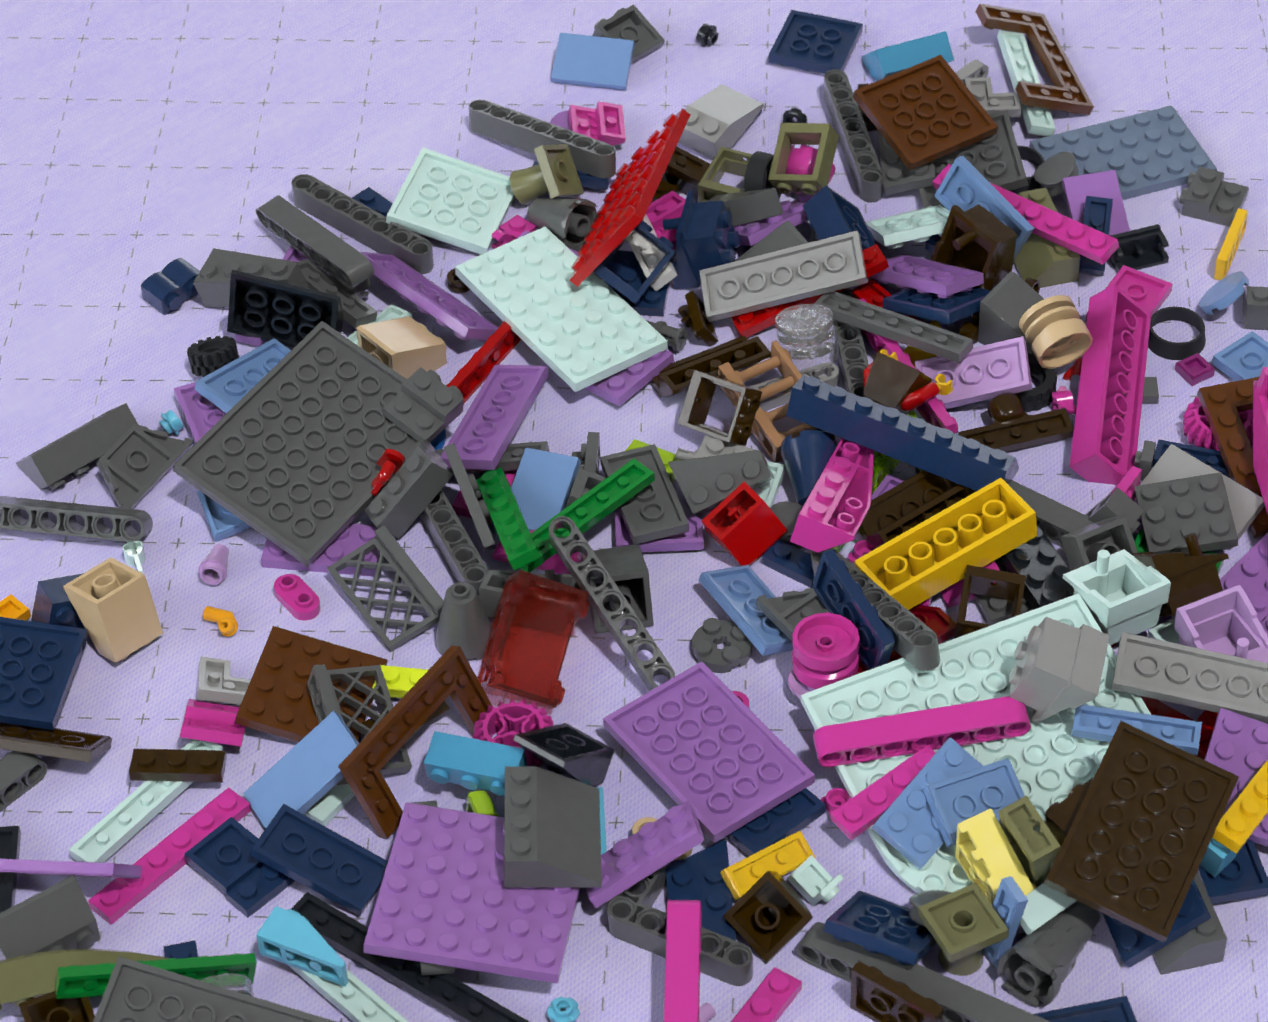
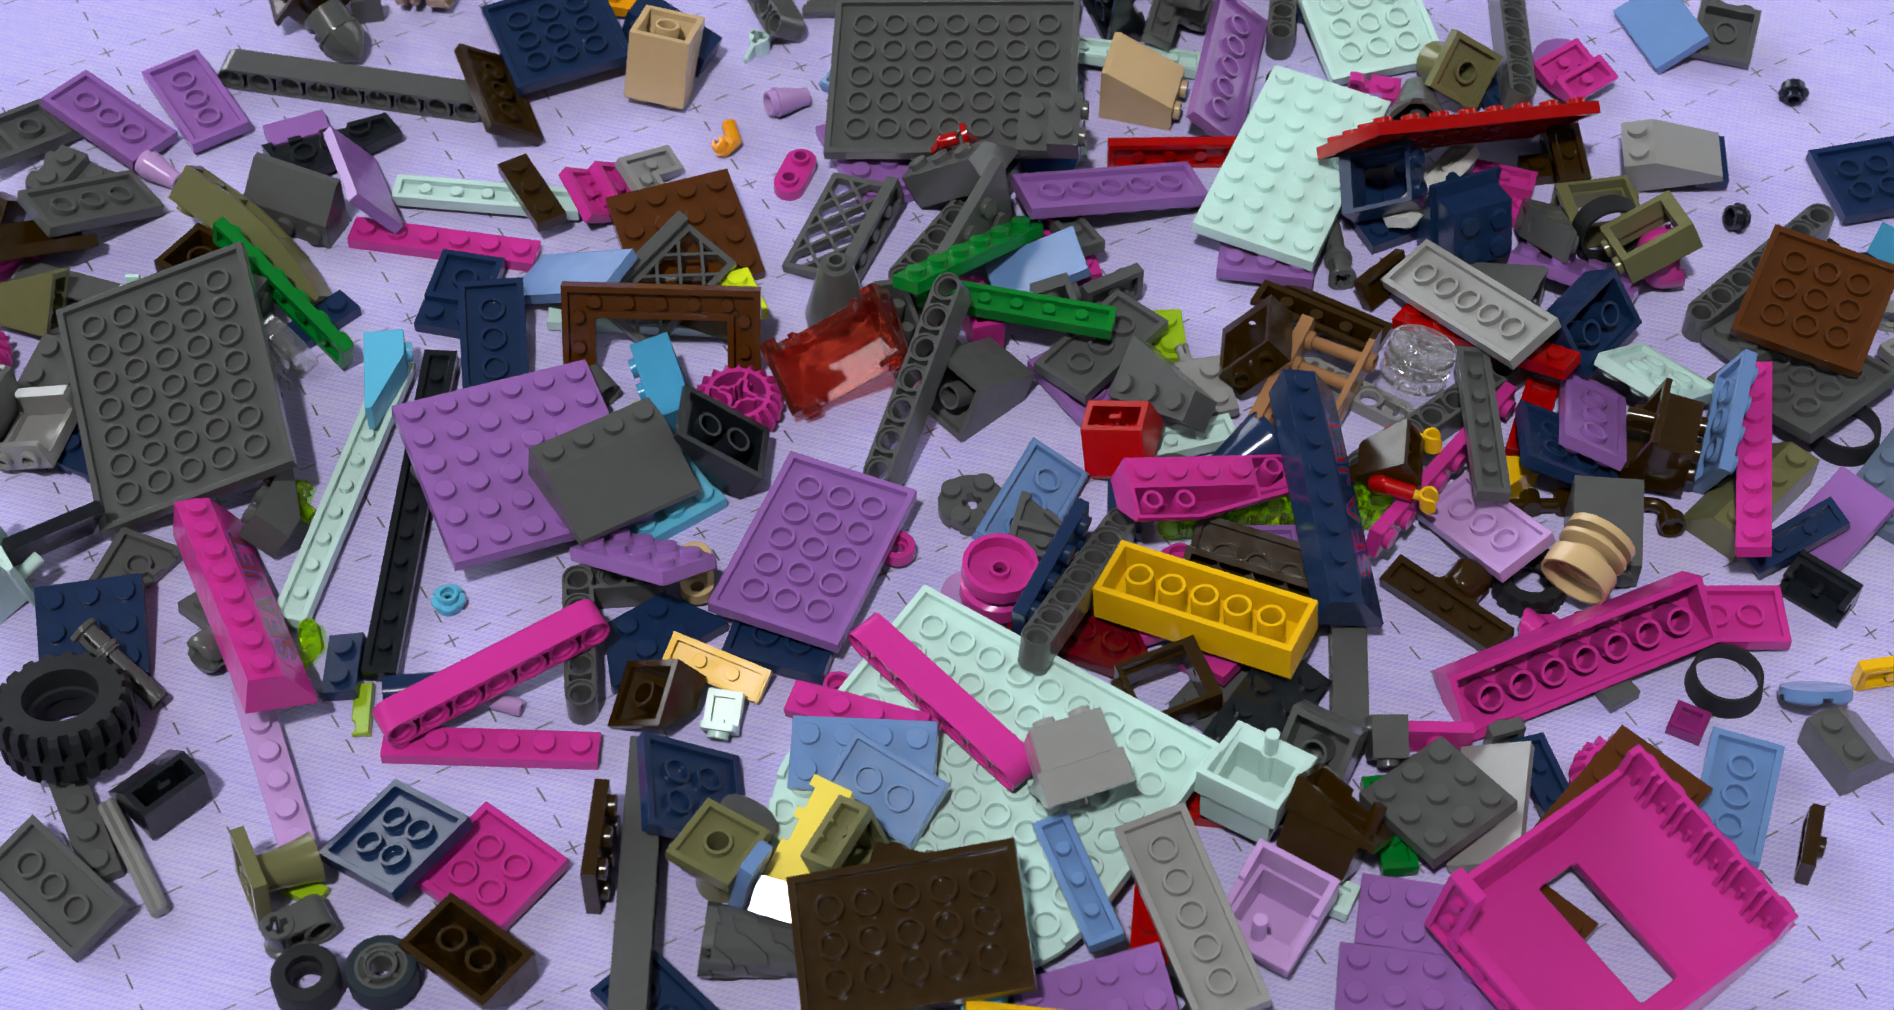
camera: 55 degrees right, 5 degrees up
dark grey piece [1033,151,1079,197] -> none

